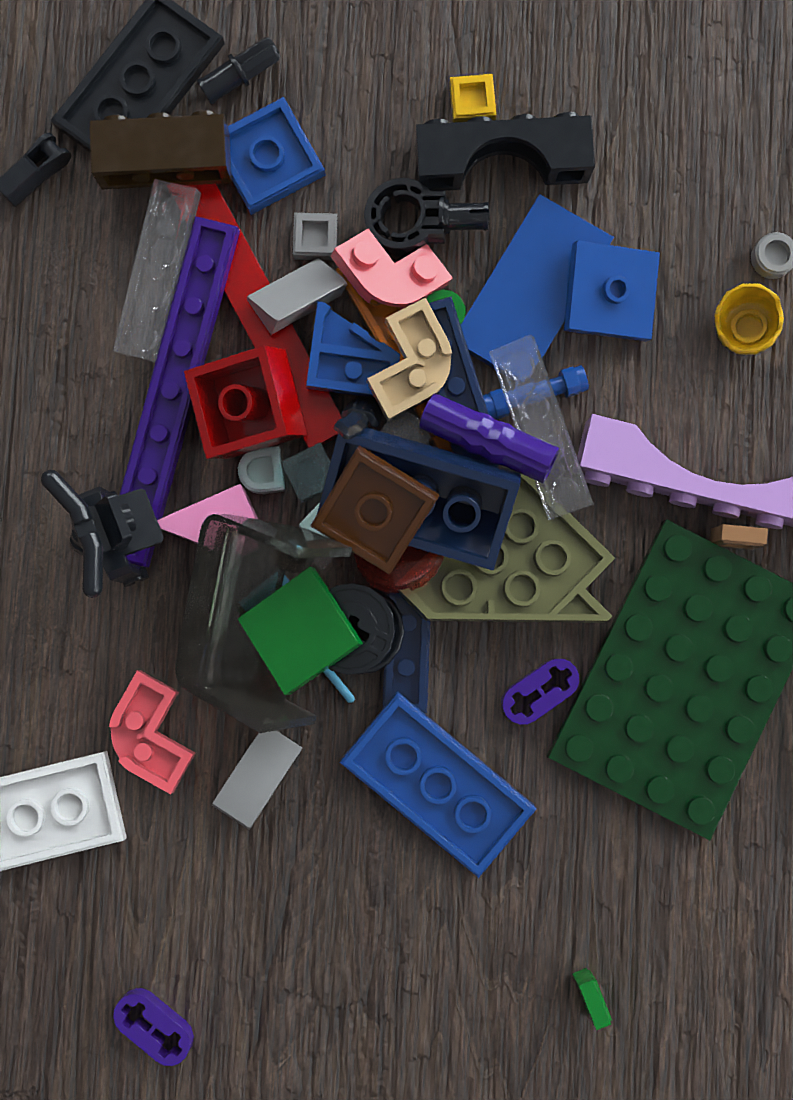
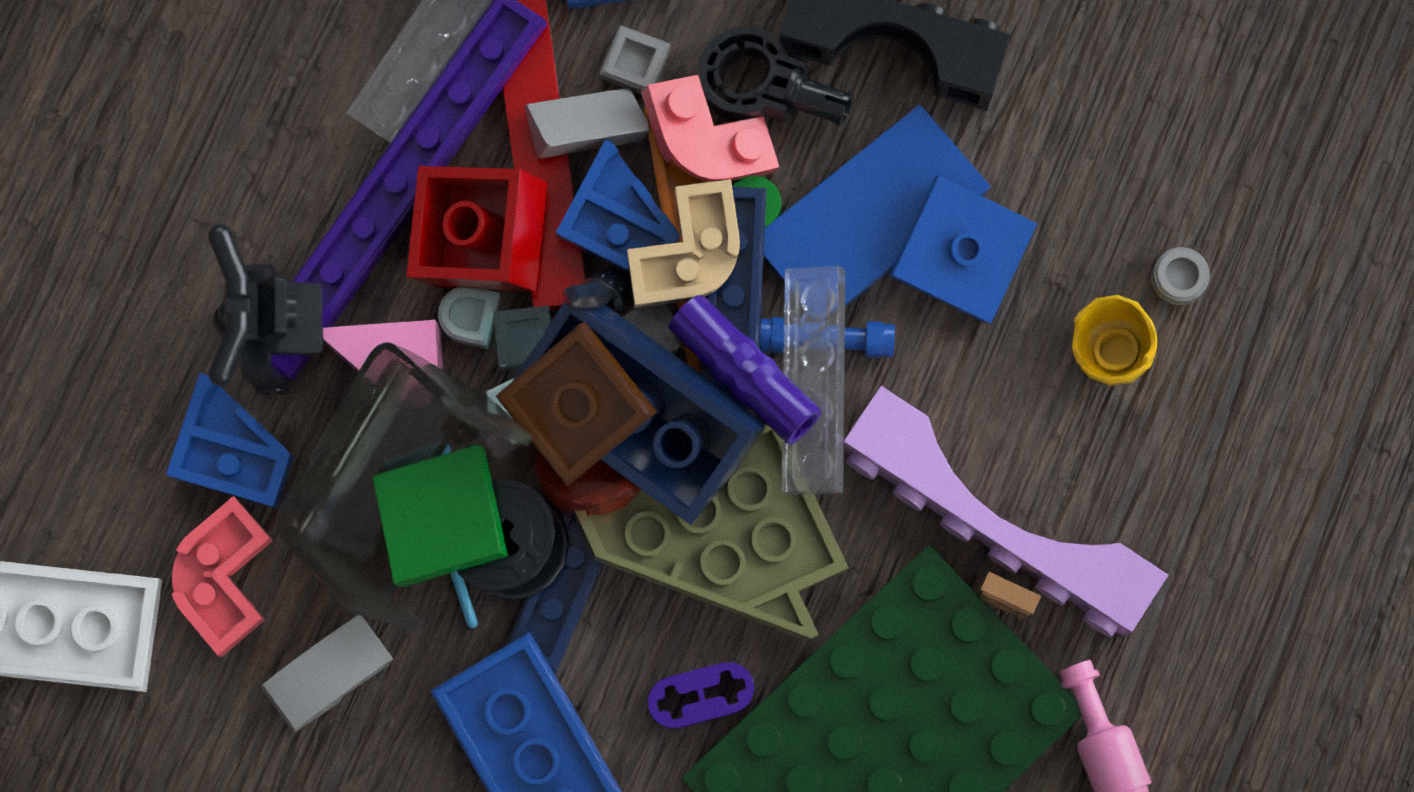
camera: 25 degrees right, 5 degrees down
none -> blue wing [166,373,294,509]

